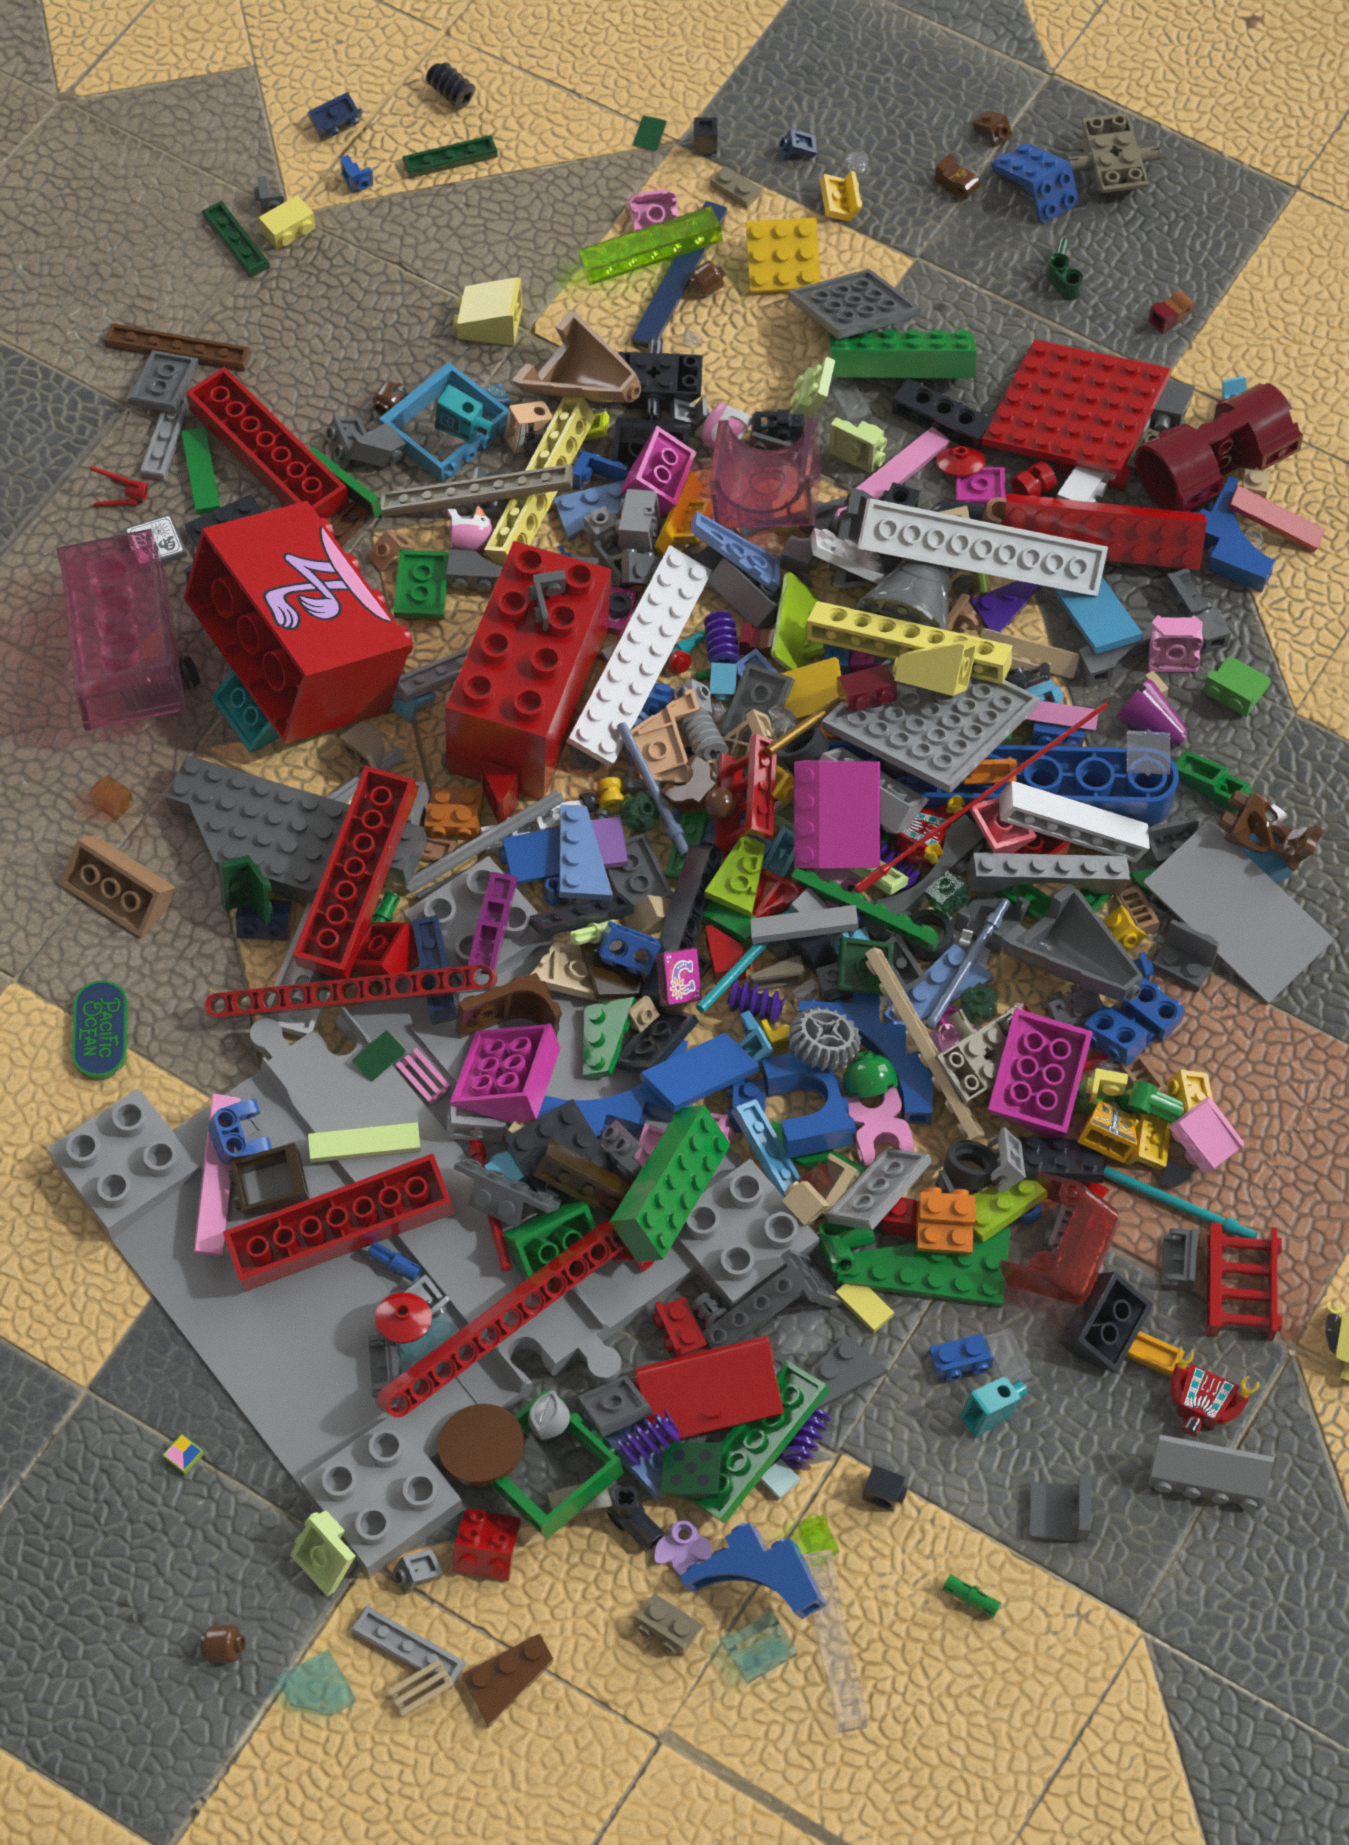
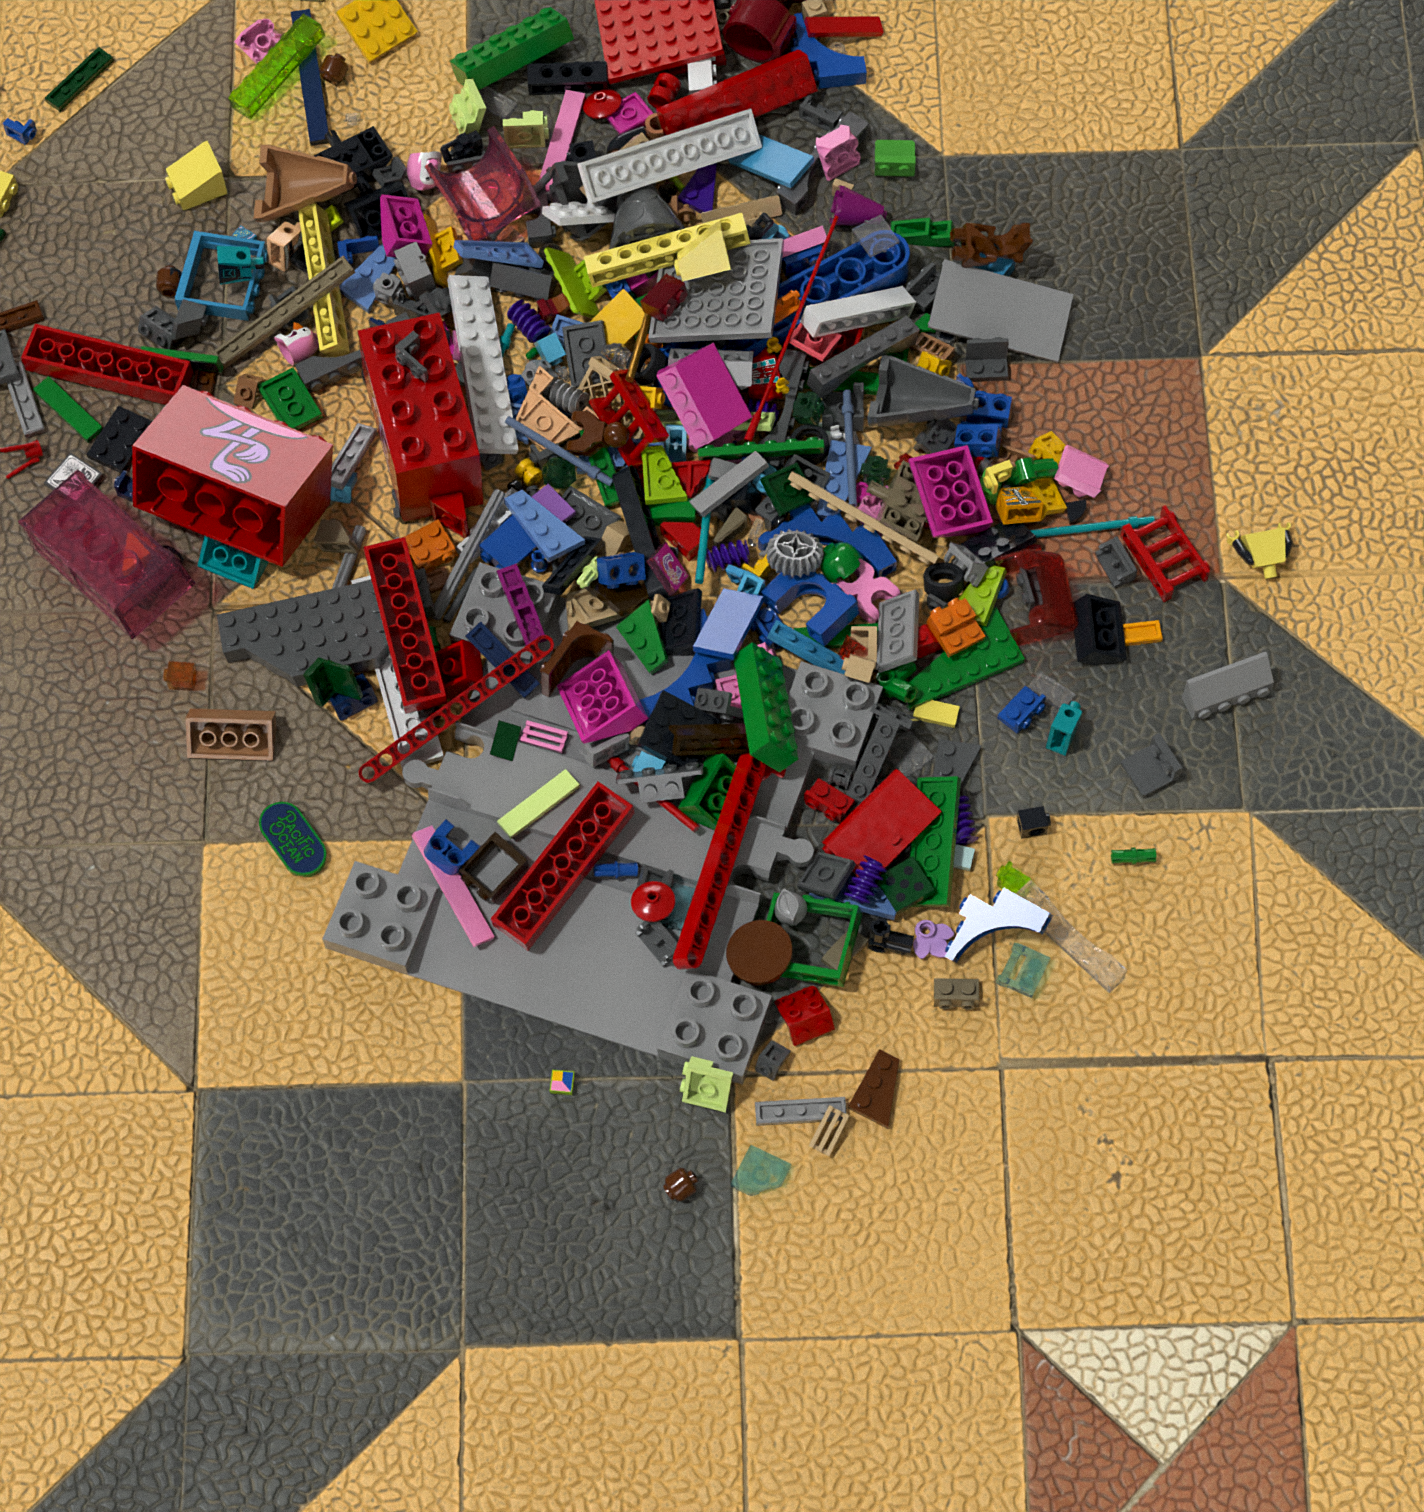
camera: 30 degrees left, 5 degrees up
black piece [426,62,476,110] -> none
red plate [667,650,692,674] -> none
dark grey plate [788,269,921,339] -> none
red torso [1170,1346,1260,1437] -> none

